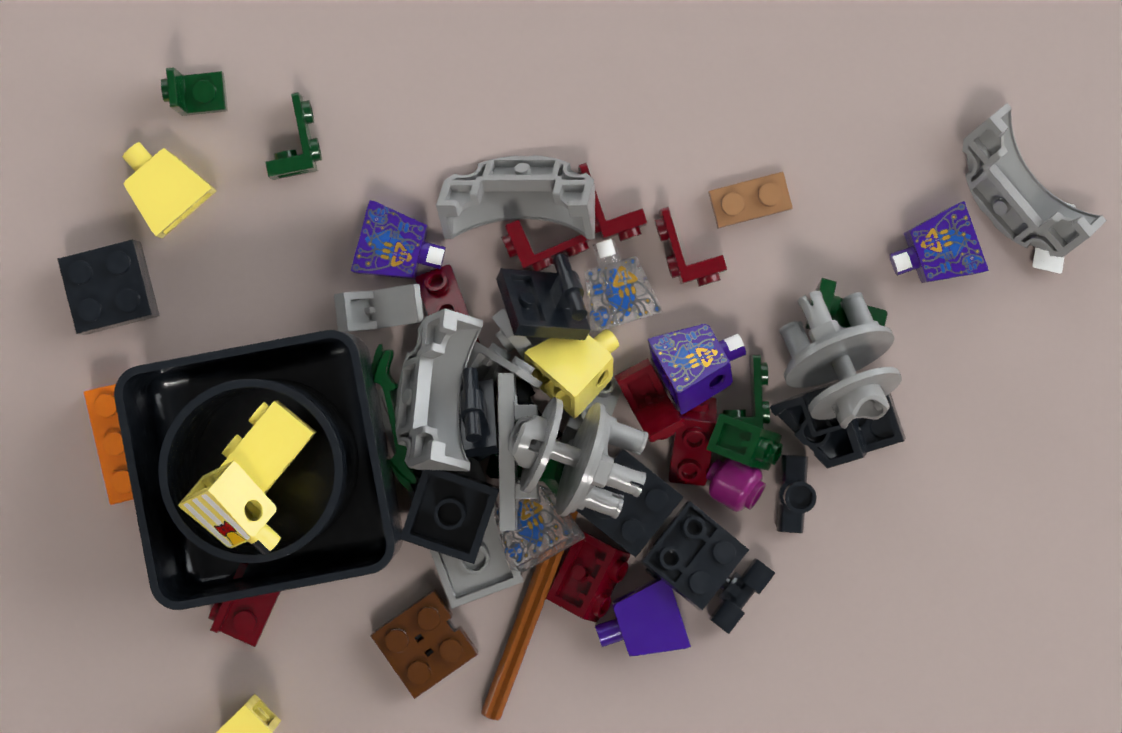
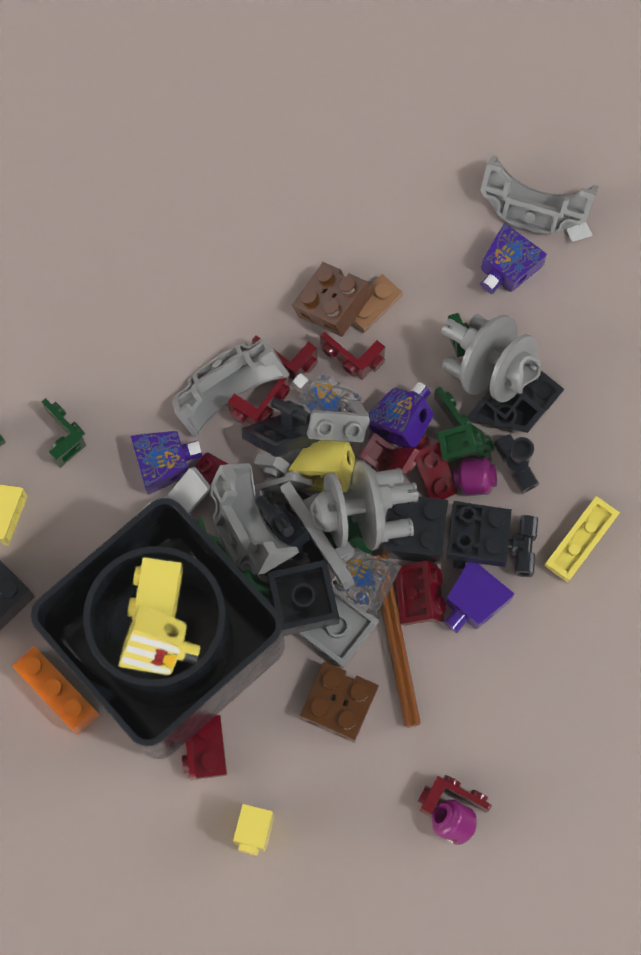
camera: 30 degrees left, 15 degrees down
none -> reddish brown piece [292,262,373,337]
none -> light grey bracket [307,400,369,442]
none -> light yellow plate [544,496,620,583]

